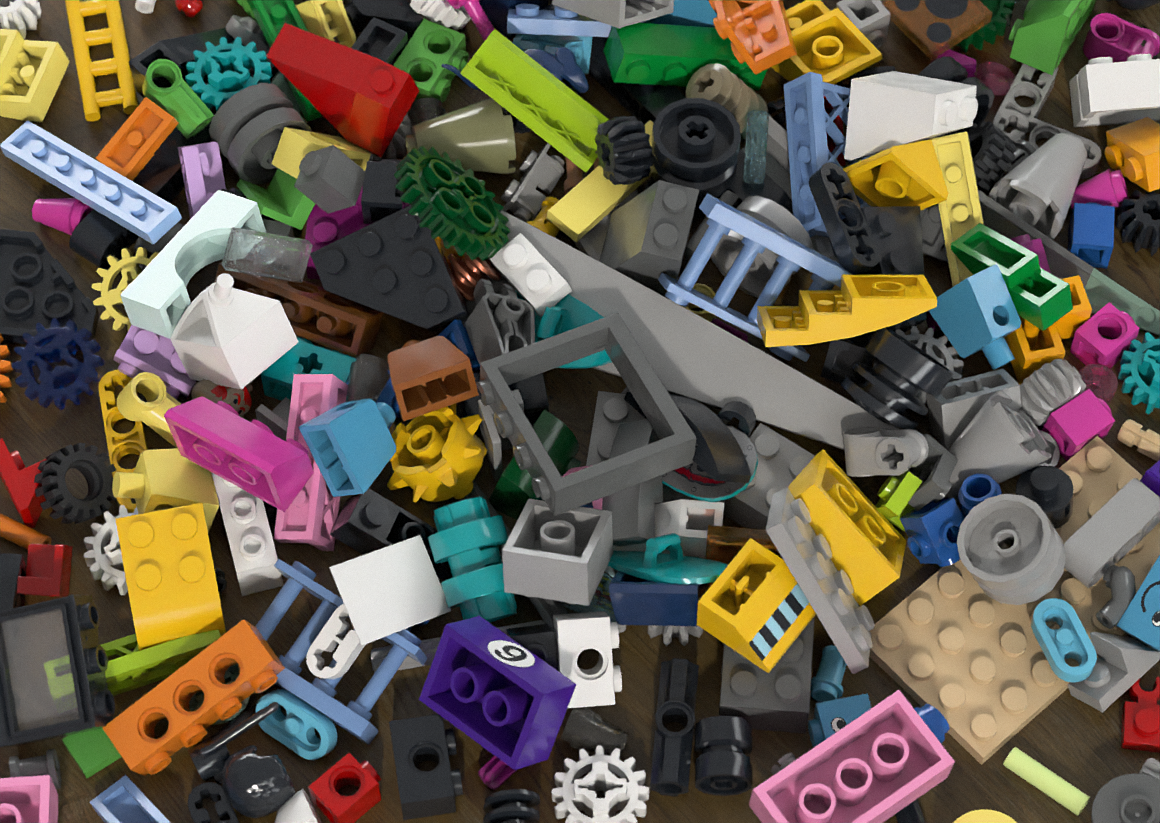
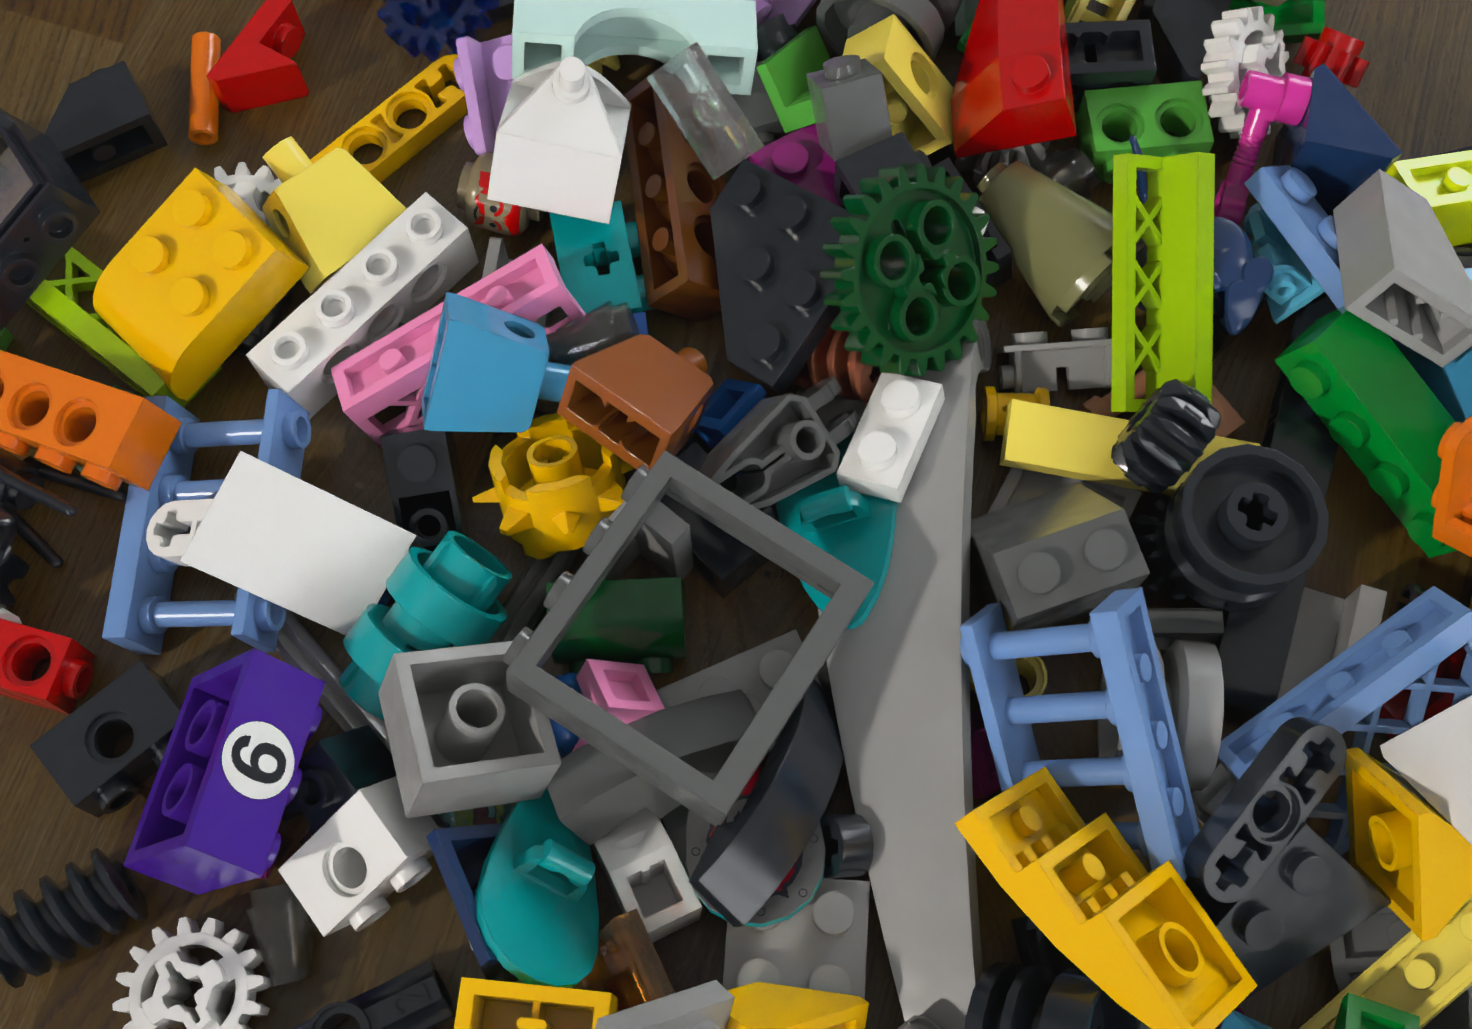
camera: 60 degrees right, 10 degrees up
red panel [16,544,73,597] -> none
black tyre [34,443,116,524] -> none
light yellow piece [117,372,181,448] -> none
dark pink slope [164,396,314,512] -> none
medium azure plate [255,689,337,760] -> none
dark tan piece [685,63,768,140] -> none
clear light blue axle [743,110,769,184] -> none

